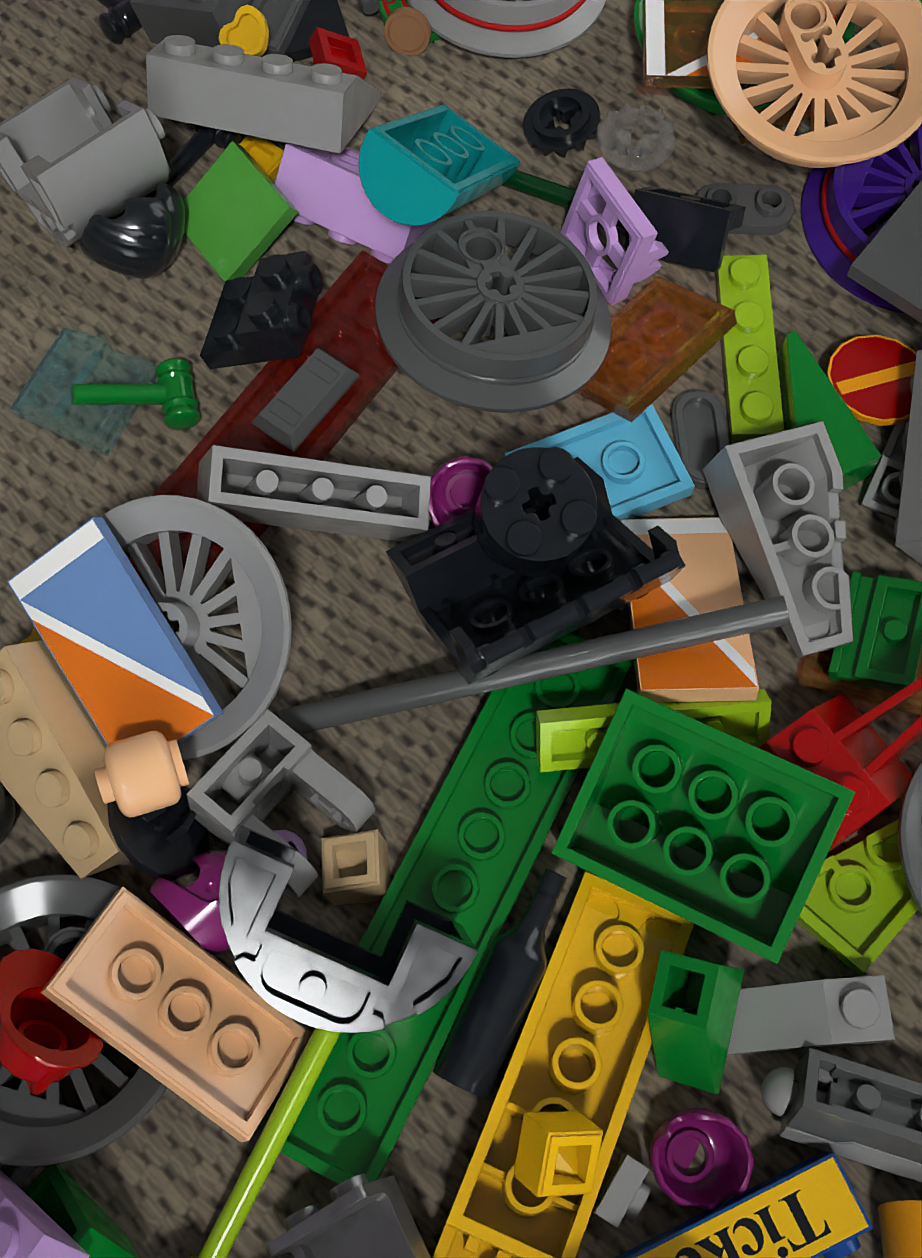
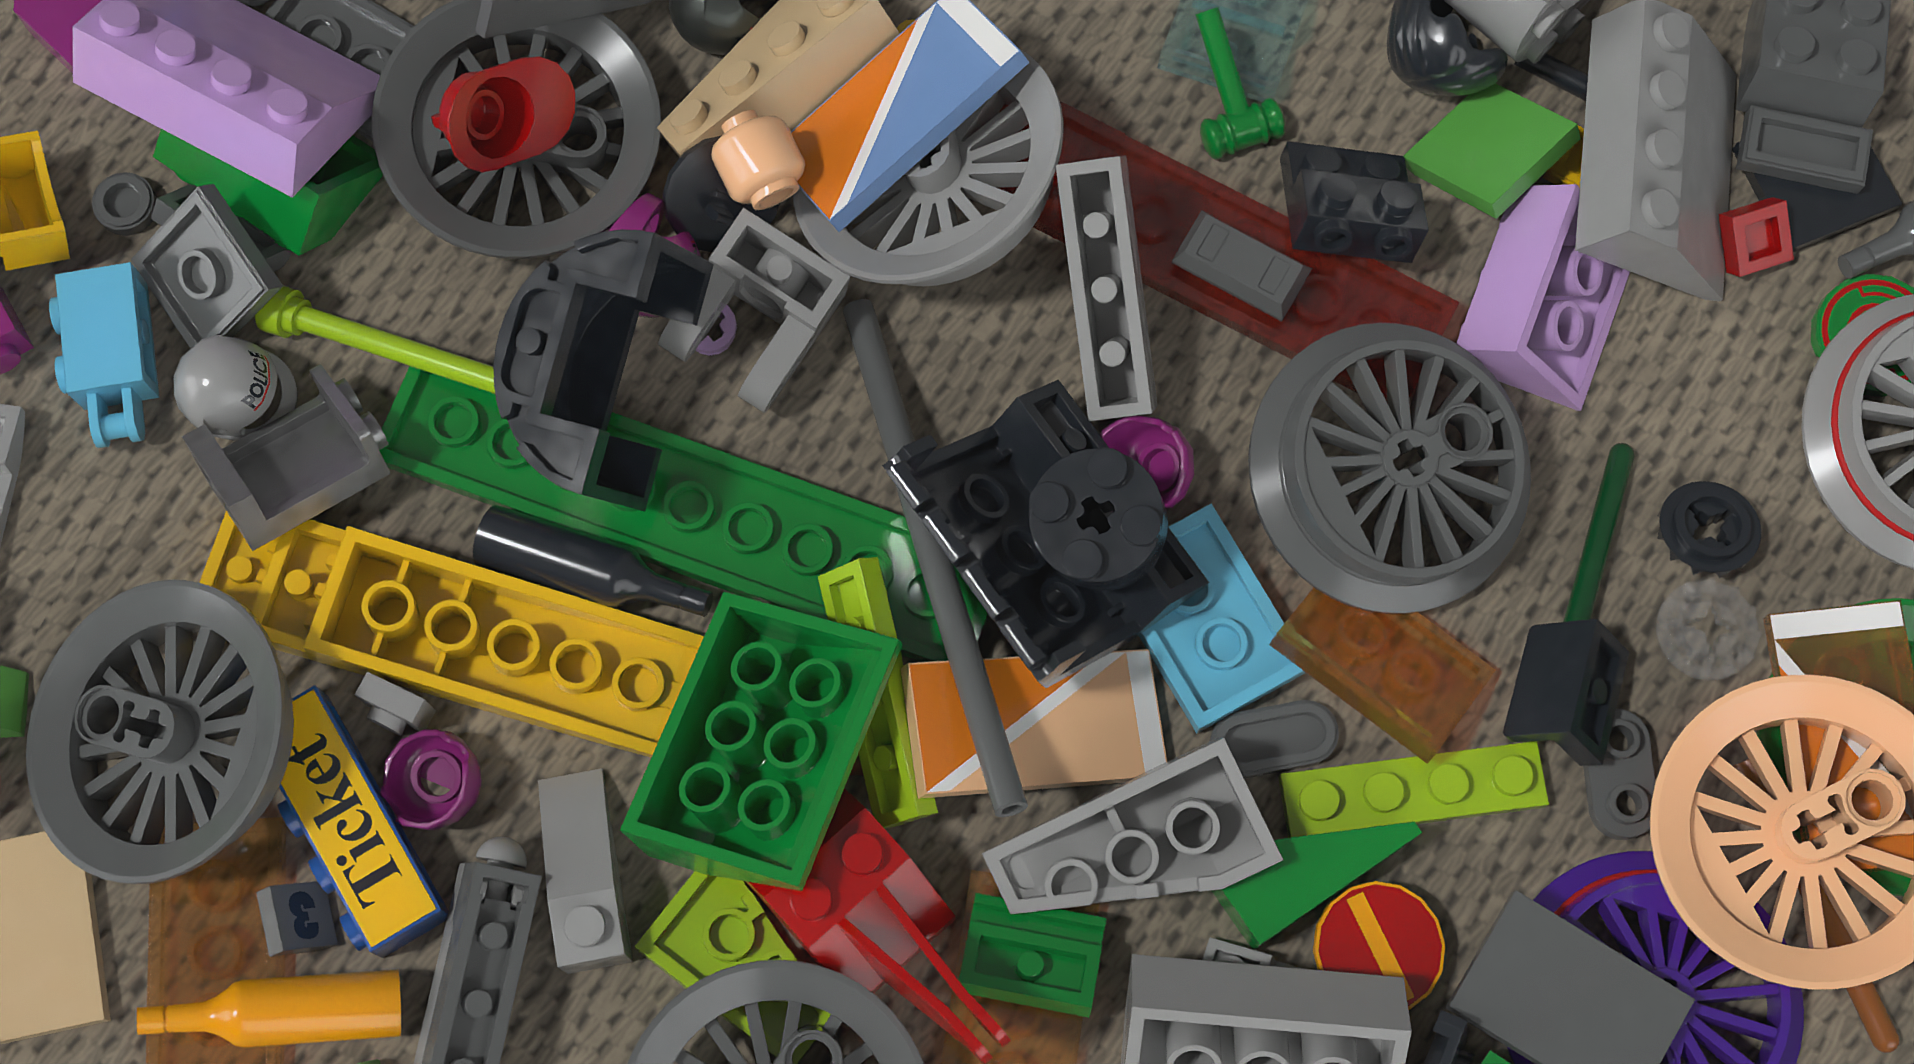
camera: 80 degrees right, 5 degrees up
light nougat tile [40,887,312,1142] -> none
yellow piece [219,5,269,57] -> none
tan slope [321,829,391,905] -> none
teal brick [358,105,521,226] -> none
medium nougat piece [384,7,432,56] -> none
yellow slope [514,1111,603,1197] -> none
lavender piece [560,157,669,306] -> none
green slope [648,950,744,1094] -> none

